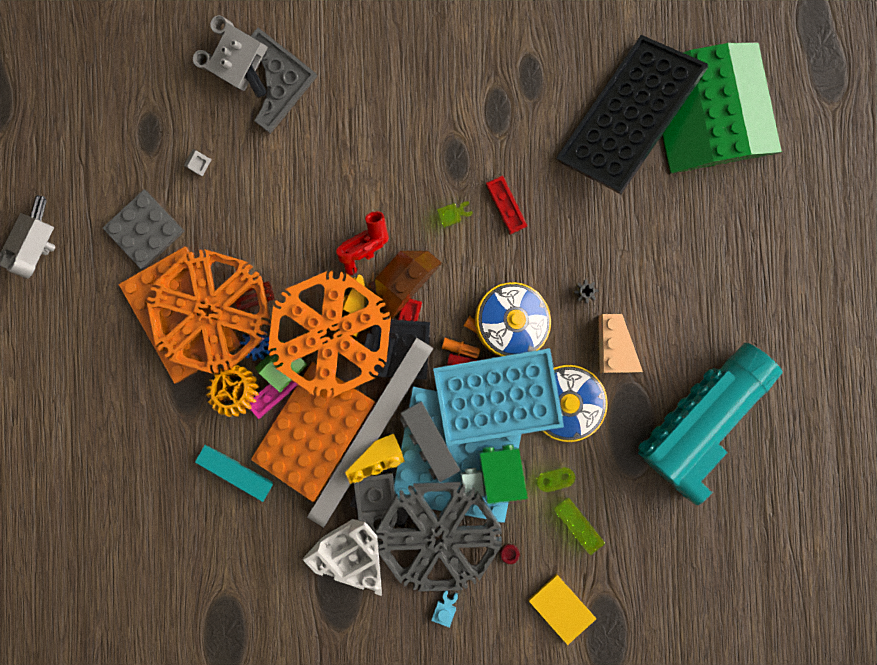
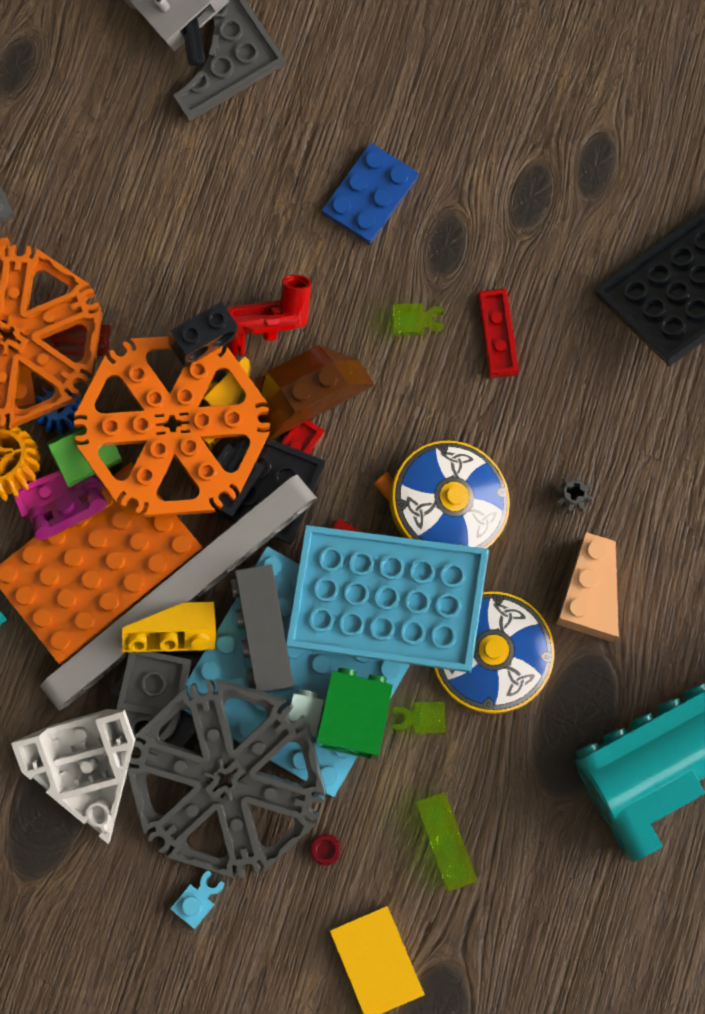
camera: 20 degrees right, 10 degrees down
light grey plate [184,149,211,176] -> none
orange axle [442,337,480,359] -> none
clear neon green plate [537,467,575,492] -> none
none -> magenta plate [28,478,107,540]
none -> black brick [169,302,238,368]
none -> blue plate [322,143,419,245]
none -> clear neon green plate [392,701,446,734]

